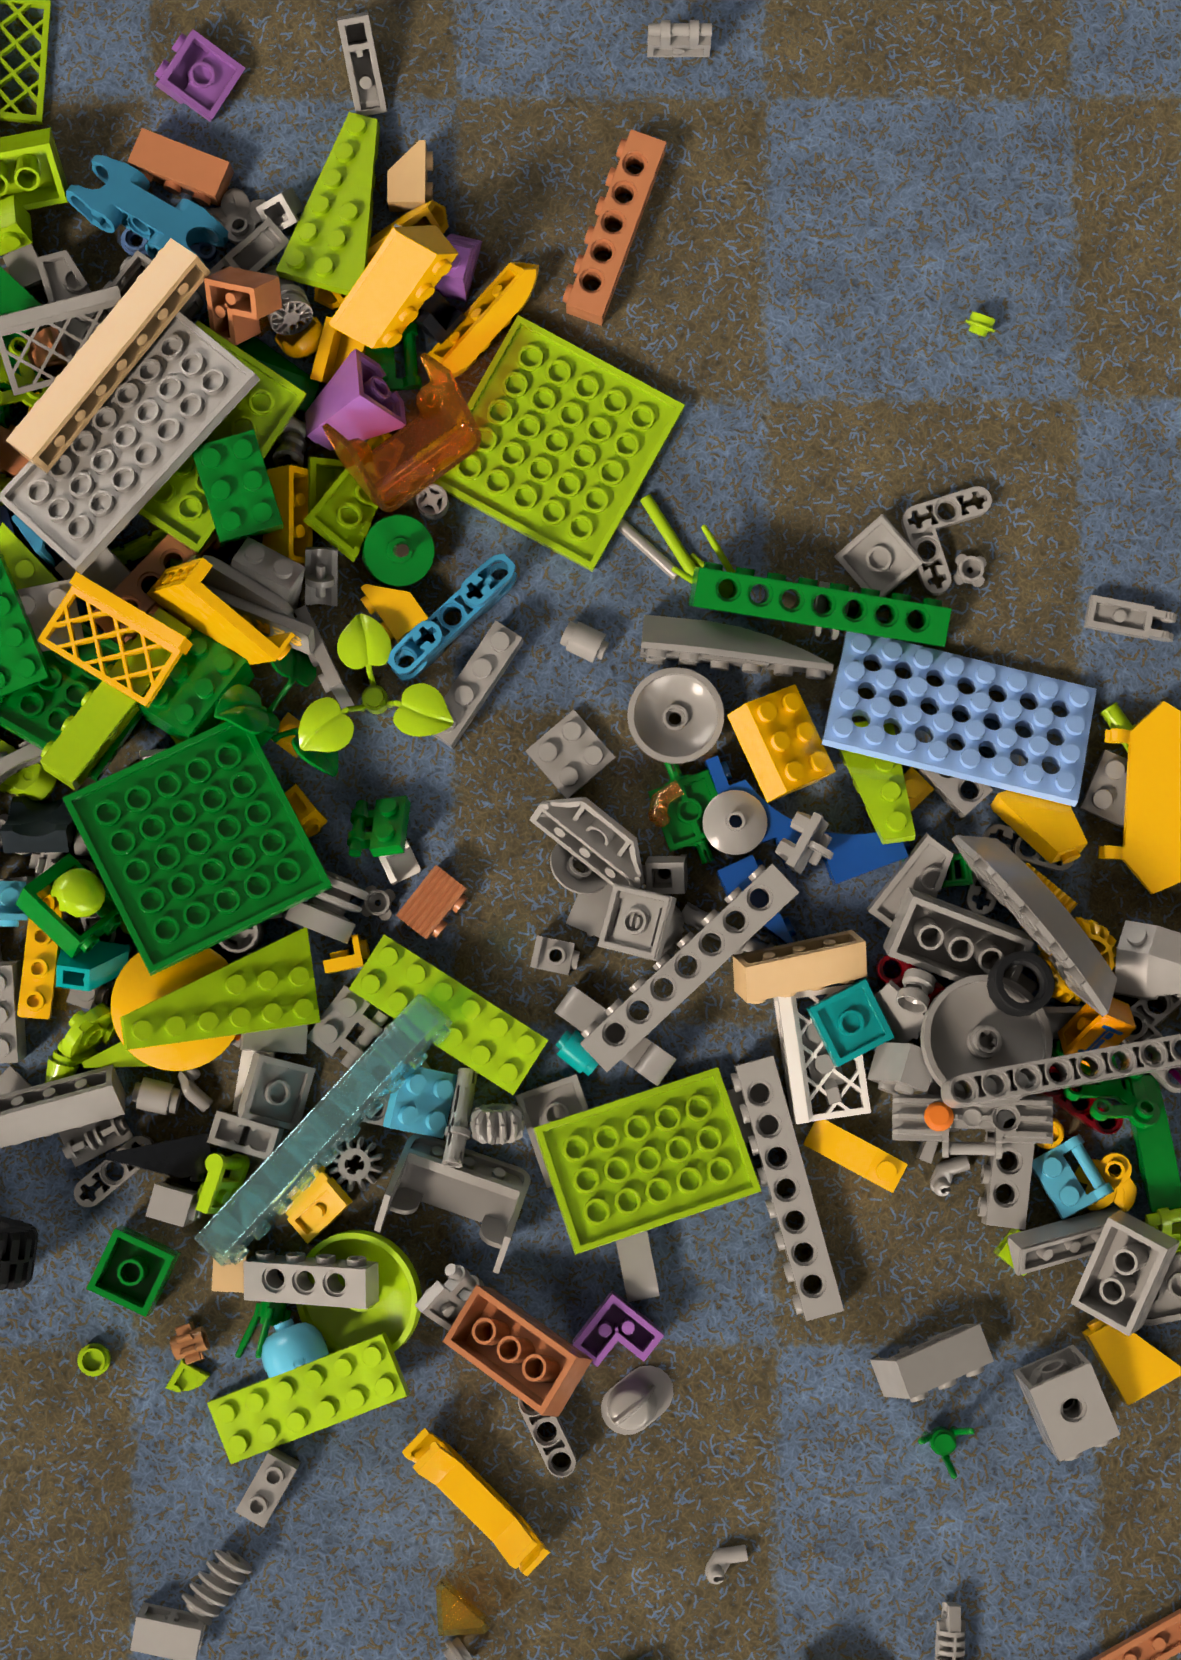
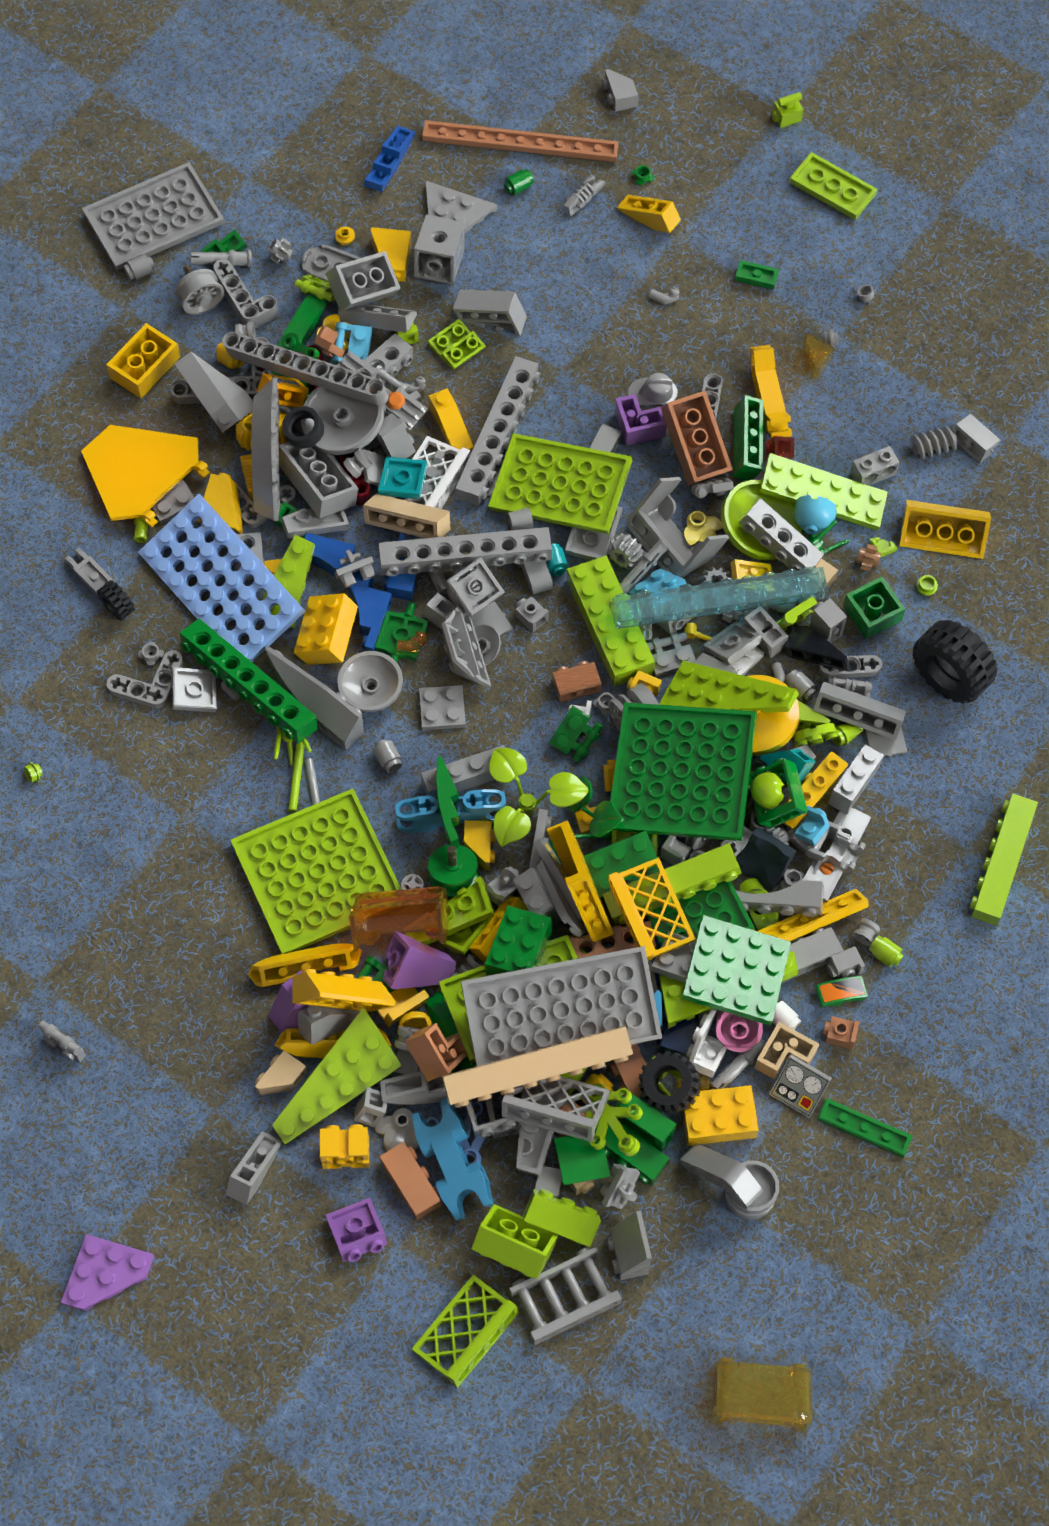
camera: 145 degrees left, 20 degrees down
nougat brick [562,129,667,326] -> none
light grey dish [702,790,767,855] -> none
green plant [918,1426,975,1479] -> none
none -> black tyre [97,580,135,621]
none -> nougat bracket [314,325,345,358]
none -> yellow brick [320,1124,370,1169]
none -> light grey wing [426,181,497,233]
none -> lime slope [427,319,486,369]
none -> green slope [436,756,459,848]
none -> green brick [504,169,534,196]
none -> light yellow plate [684,511,723,546]
none -> yellow hand [684,623,712,641]
none -> green brick [733,395,763,481]
none -> clear red brick [766,436,794,461]
none -> yellow slope [899,500,991,559]

